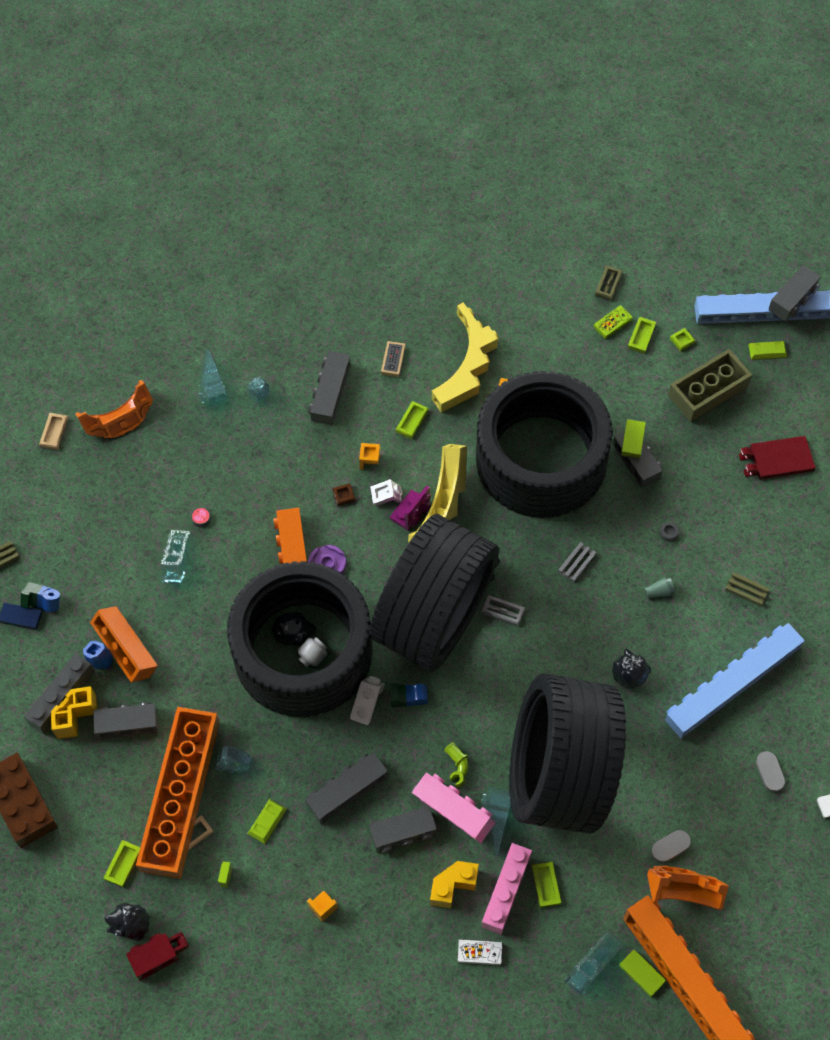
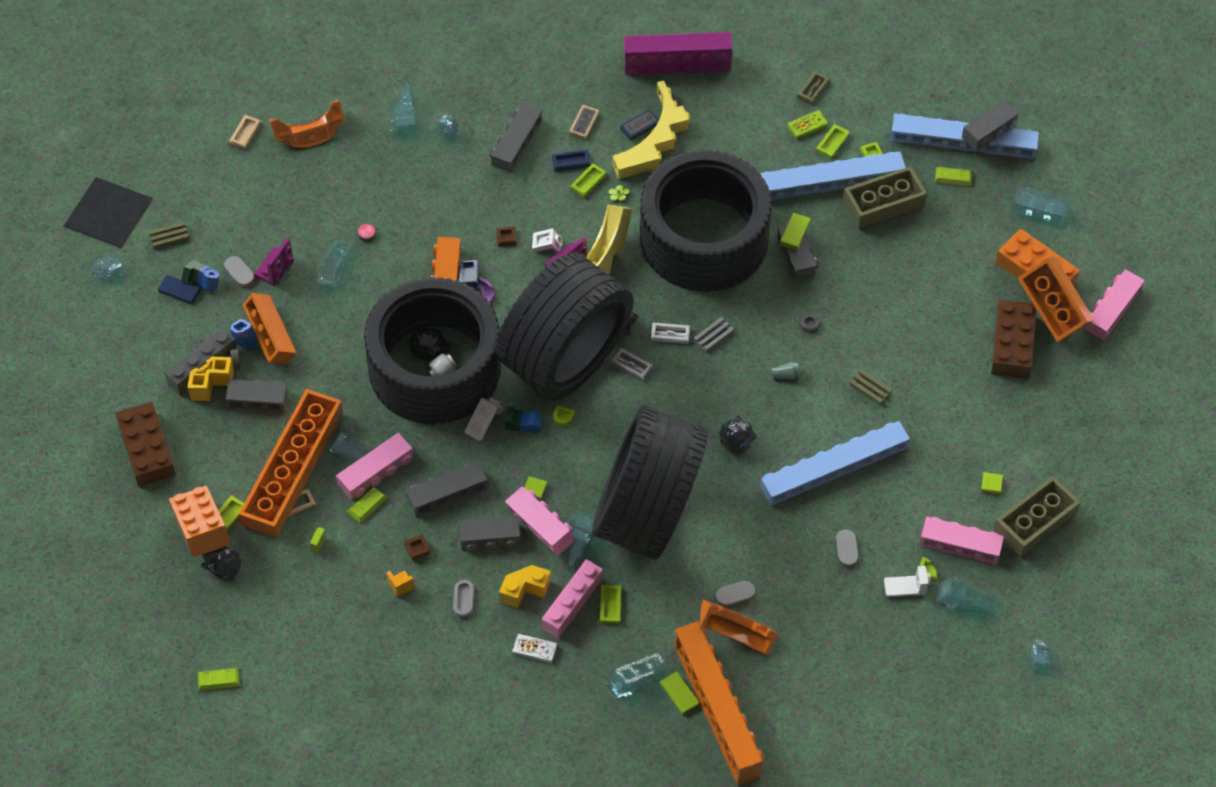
camera: 10 degrees right, 5 degrees down
dark red brick [126,932,189,981] -> none
light orange panel [359,443,380,470] -> none
lime piece [444,742,469,788] -> none
dark red tile [738,436,816,480] -> none
none -> orange brick [169,486,231,558]
none -> dark grey tile [223,348,241,368]
none -> light grey tile [224,256,254,287]
none -> magenta bracket [254,238,294,286]
none -> bright pink brick [336,433,414,500]
none -> reddish brown plate [404,534,430,561]
none -> light grey tile [453,580,474,618]
none -> tile [459,260,479,288]
none -> lime tile [524,476,547,501]
none -> dark blue tile [552,149,590,172]
none -> lime tile [553,405,575,427]
none -> lime plant [609,185,630,202]
none -> tile [620,109,659,141]
none -> magenta brick [624,32,733,75]
none -> white tile [651,323,690,344]
none -> light blue brick [761,152,905,200]

